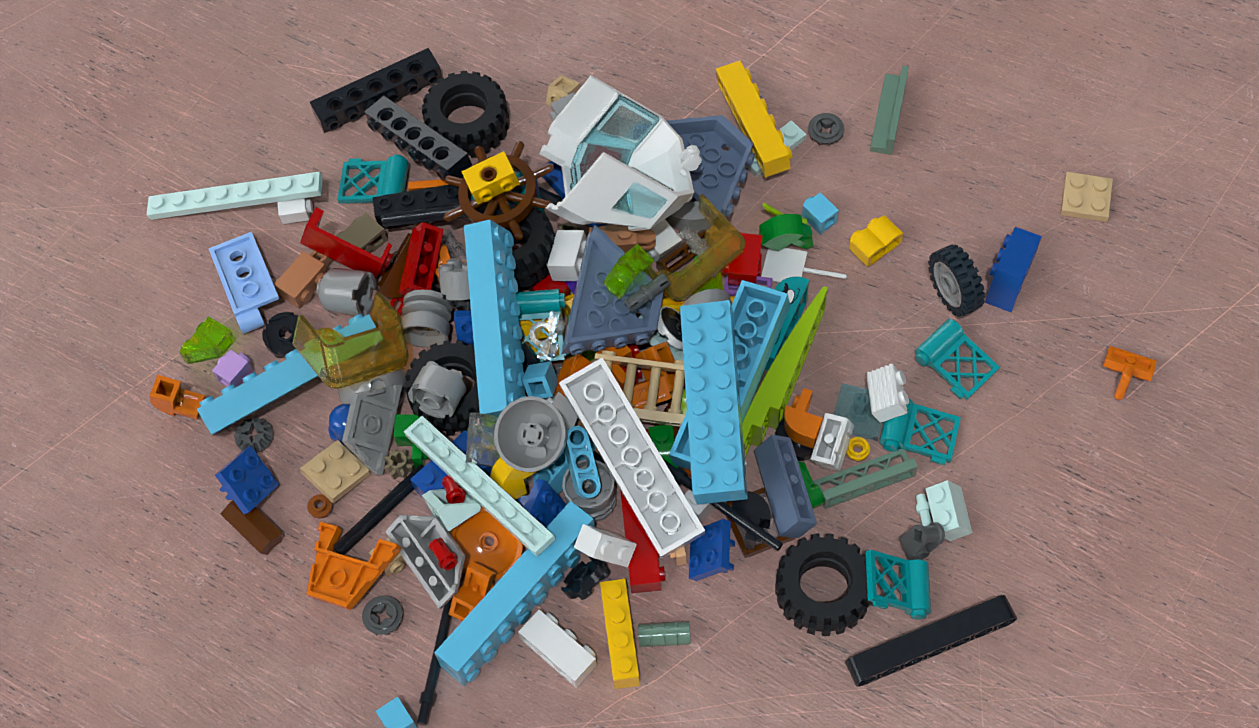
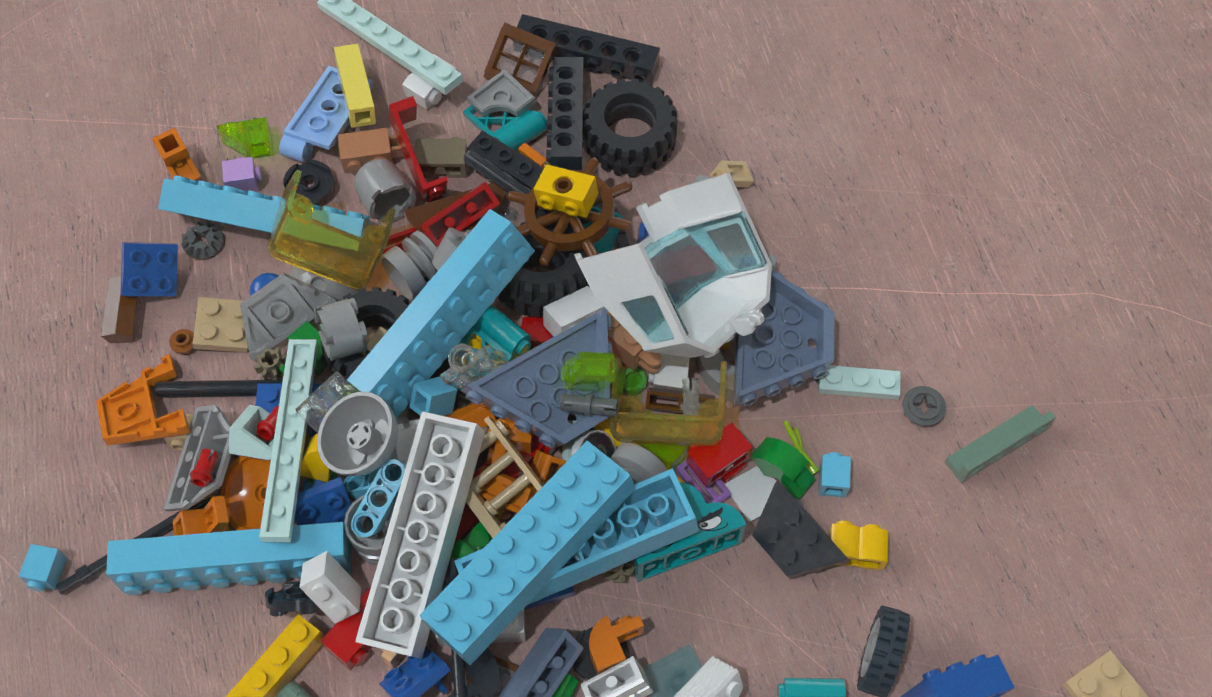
camera: 40 degrees right, 0 degrees up
dark grey gear [362,596,403,636] -> none
white brick [518,610,597,688] -> none
yellow brick [716,60,793,178] -> none
lime slope [742,286,828,458] -> none
none -> light yellow brick [334,44,376,128]
none -> light grey tile [467,69,536,117]
none -> reddish brown piece [483,22,557,99]
none -> black wing [752,480,850,579]

